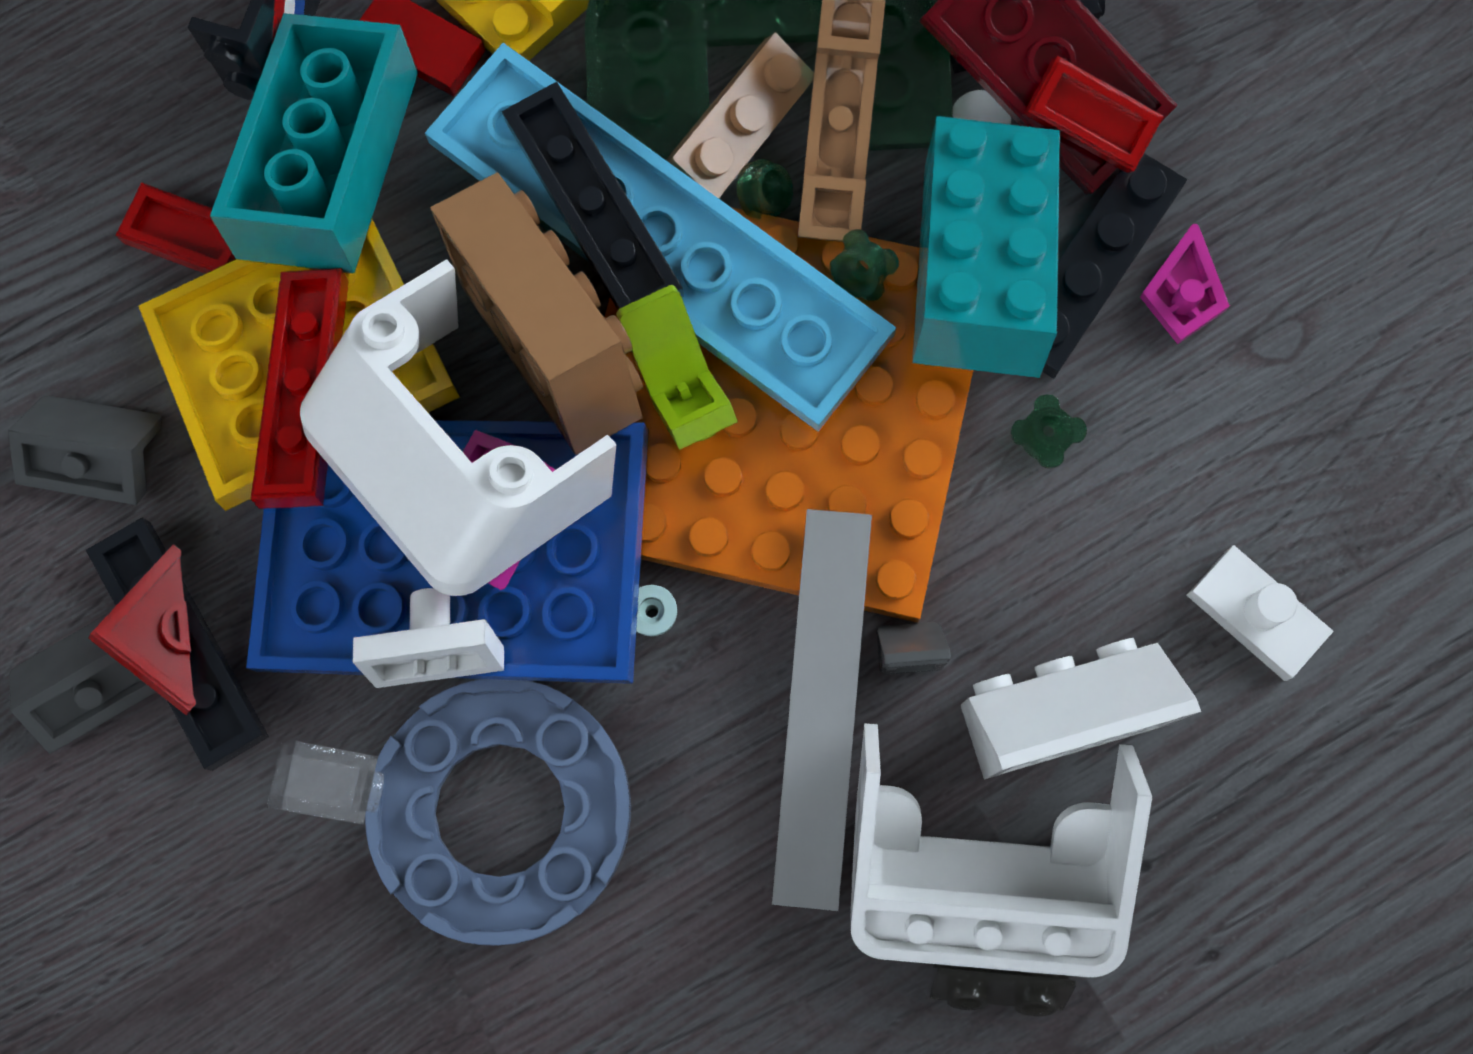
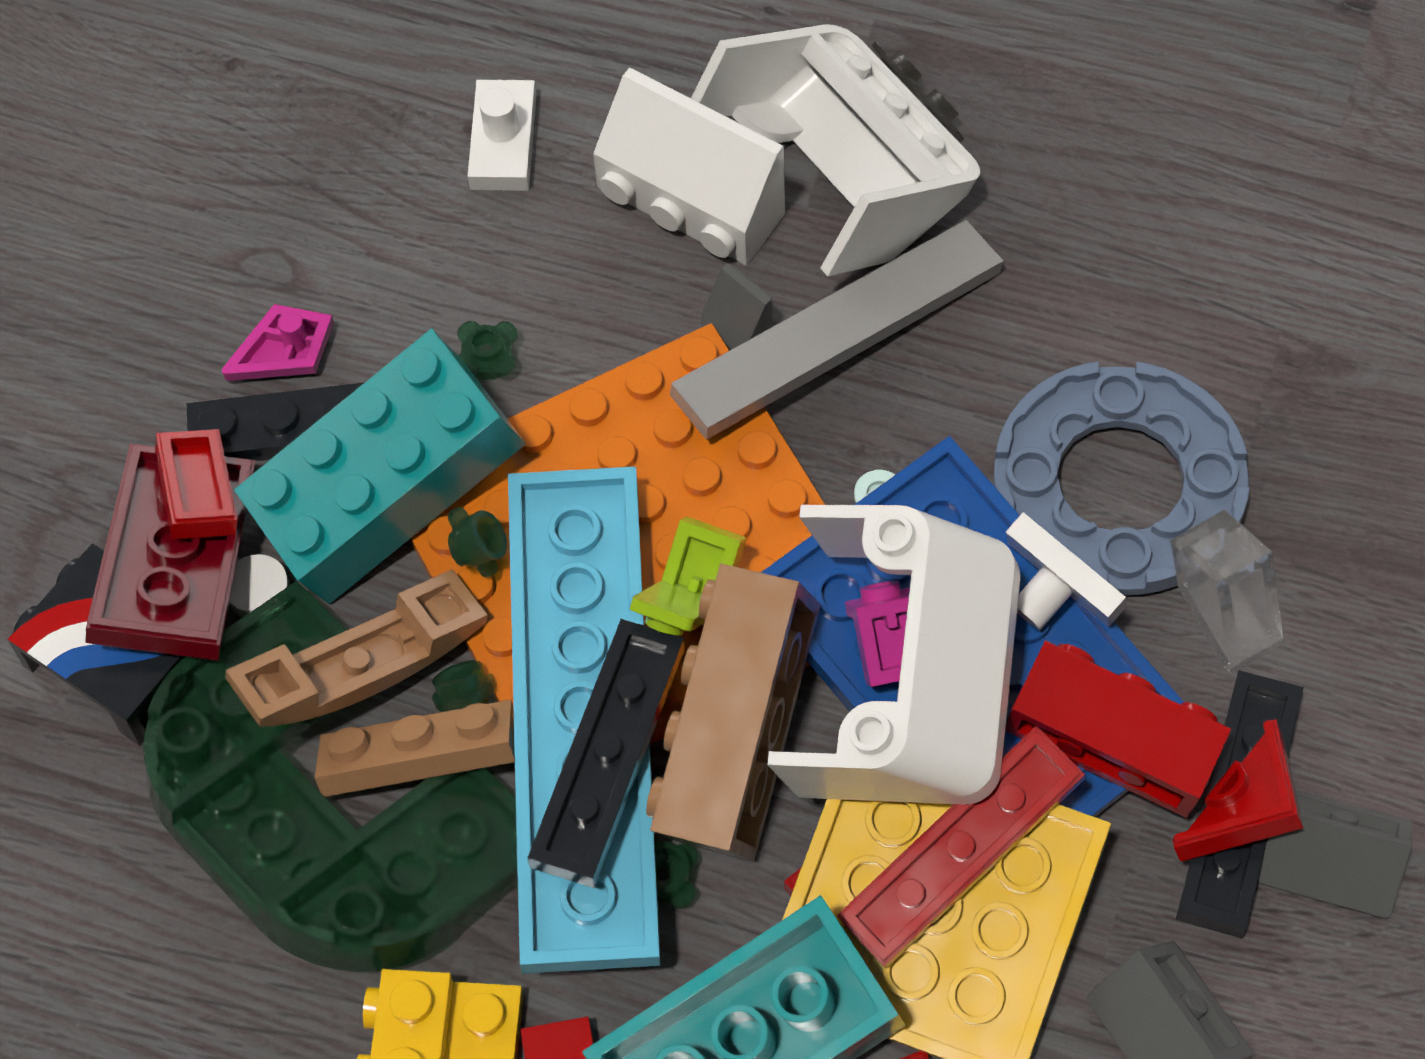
camera: 130 degrees left, 15 degrees down
none -> red brick [1005,640,1231,818]

